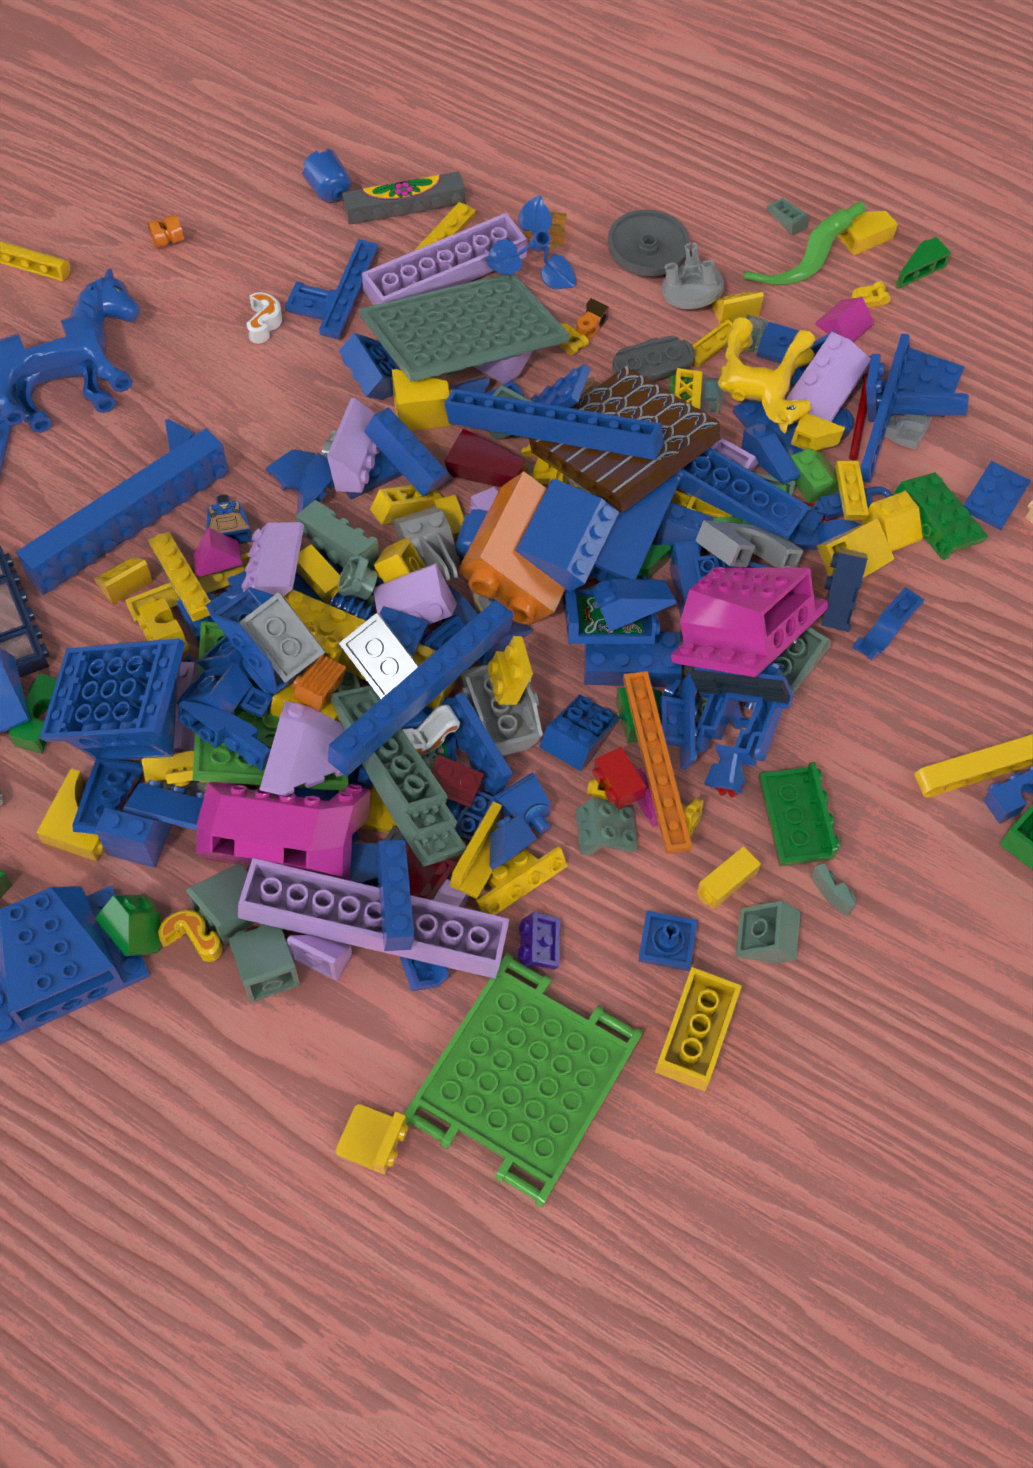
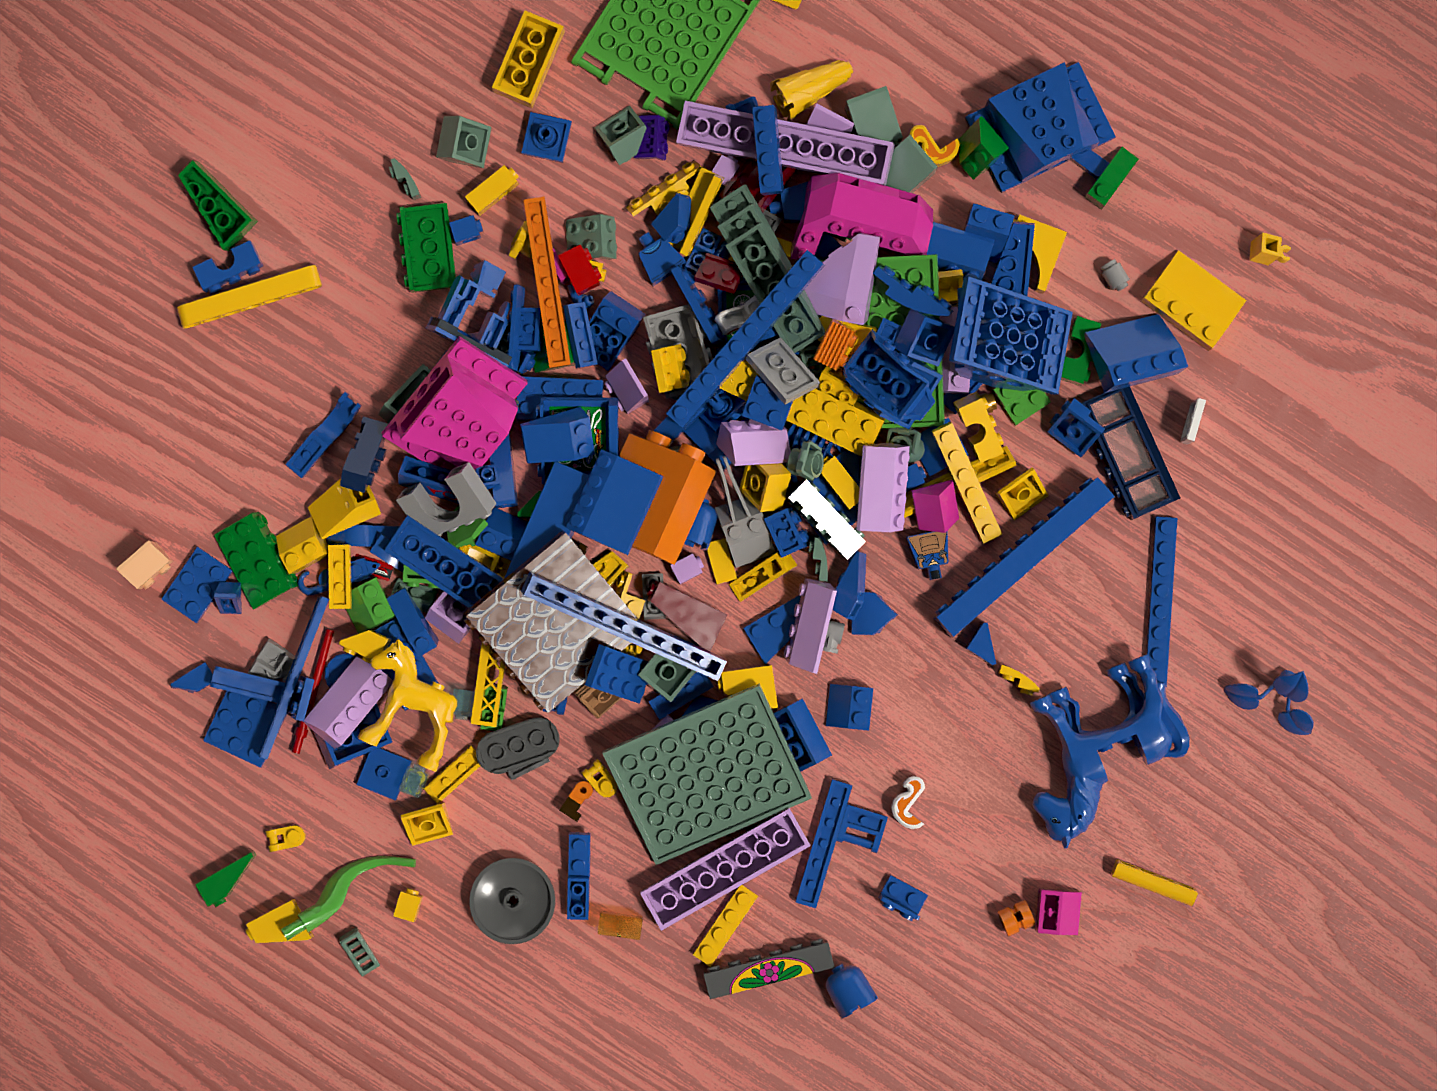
camera: 175 degrees left, 25 degrees up
light grey plate [239,592,326,683] -> none
blue slope [364,407,453,497] -> none
blue plant [486,195,576,289] -> none
light grey piece [662,242,724,309] -> none
dark pink slope [815,297,874,342] -> none
none -> blue slope [170,662,213,693]
none -> blue slope [214,582,242,614]
none -> yellow brick [393,888,423,922]
none -> blue brick [449,215,483,246]
none -> blue plate [563,302,598,369]
none -> blue slope [567,832,591,920]
none -> sand green slope [594,106,646,165]
none -> lavender slope [604,358,649,414]
none -> blue bracket [764,508,811,558]
none -> yellow cone [770,60,853,120]
none -> sand green slope [809,535,828,581]
none -> blue slope [826,684,874,731]
none -> blue bracket [878,875,928,921]
none -> yellow slope [998,665,1040,696]
none -> dark pink slope [1035,888,1082,935]
none -> blue plate [1048,398,1105,458]

